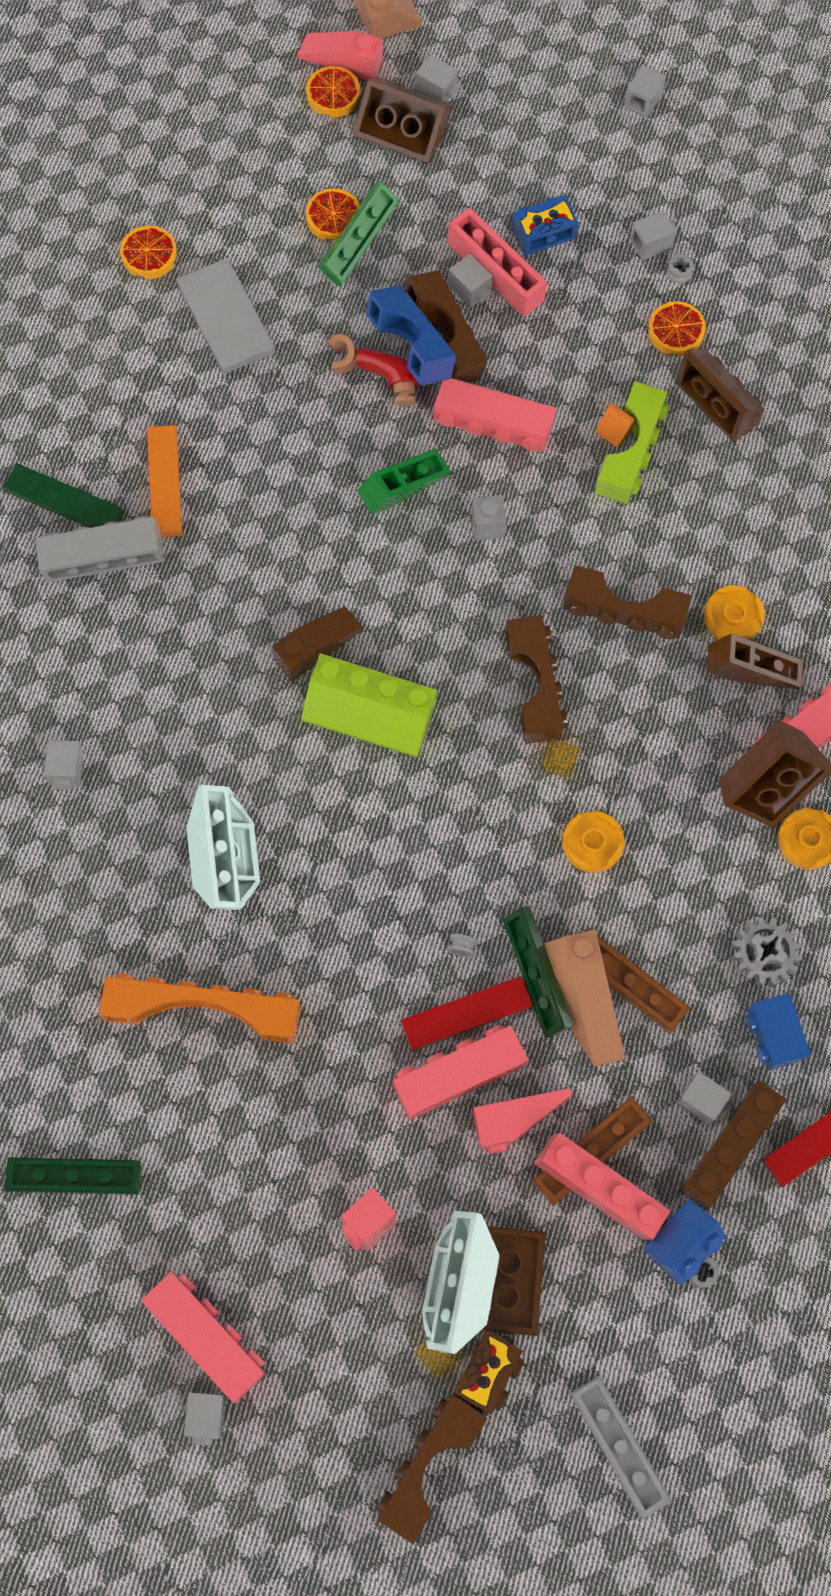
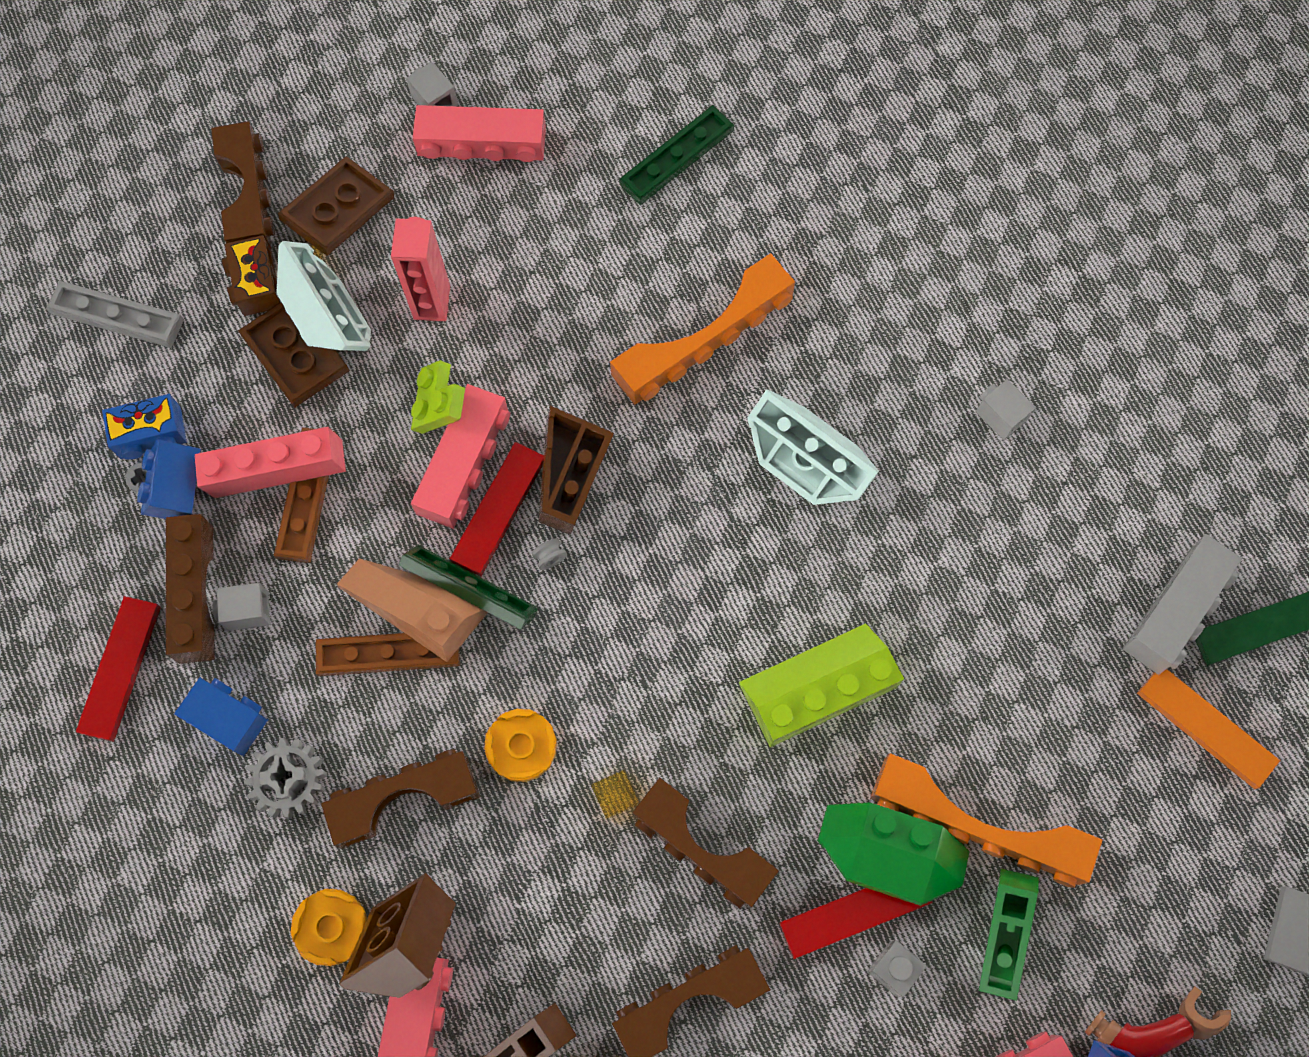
camera: 140 degrees right, 0 degrees up
reddish brown slope [271,606,364,682] -> none
coral slope [472,1088,572,1154] -> none
none -> blue brick [102,393,187,460]
none -> reddish brown tile [278,156,394,256]
none -> reddish brown arch [321,749,481,849]
none -> lime plate [411,360,465,434]
none -> reddish brown wedge [539,405,614,535]
none -> red tile [779,888,933,959]
none -> green wedge [817,802,970,906]
none -> orange arch [870,753,1103,888]

